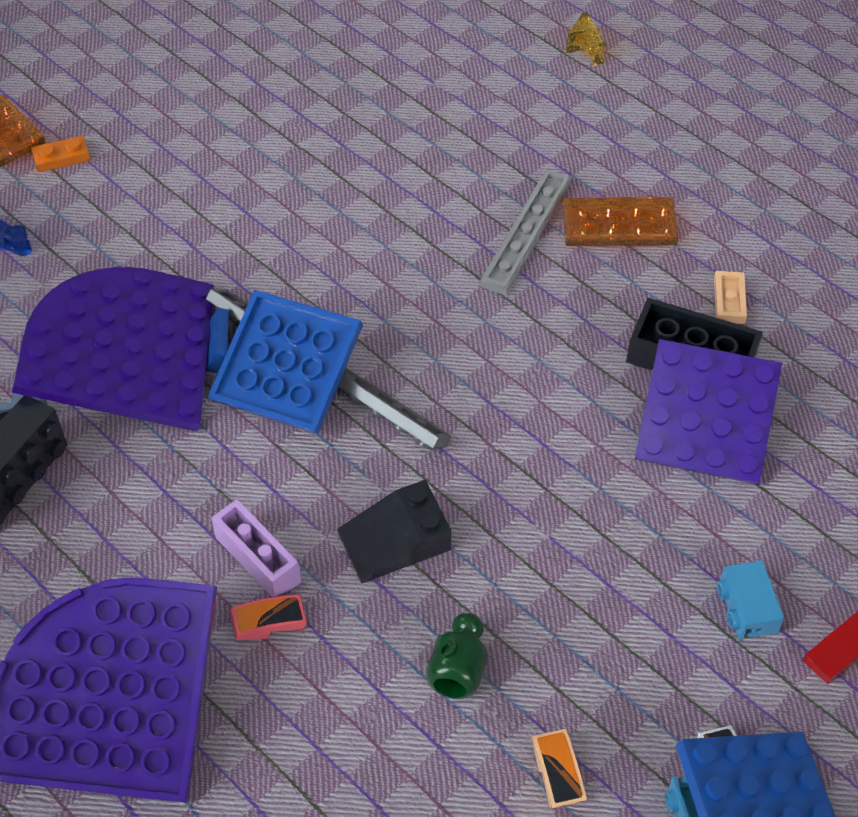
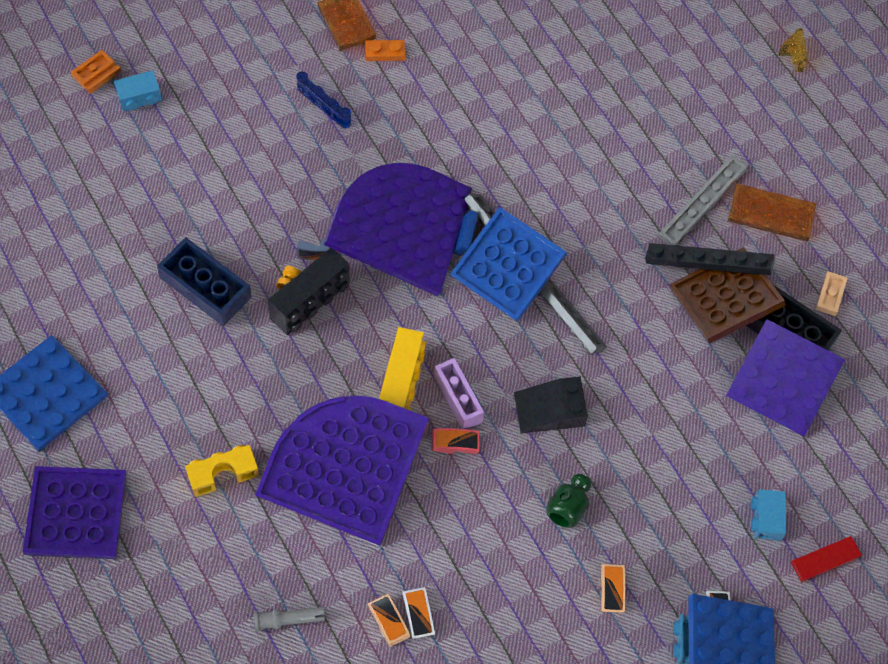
camera: 10 degrees right, 10 degrees up
none -> yellow brick [379,327,427,411]
none -> black plate [645,243,775,275]
none -> reddish brown plate [669,247,786,344]

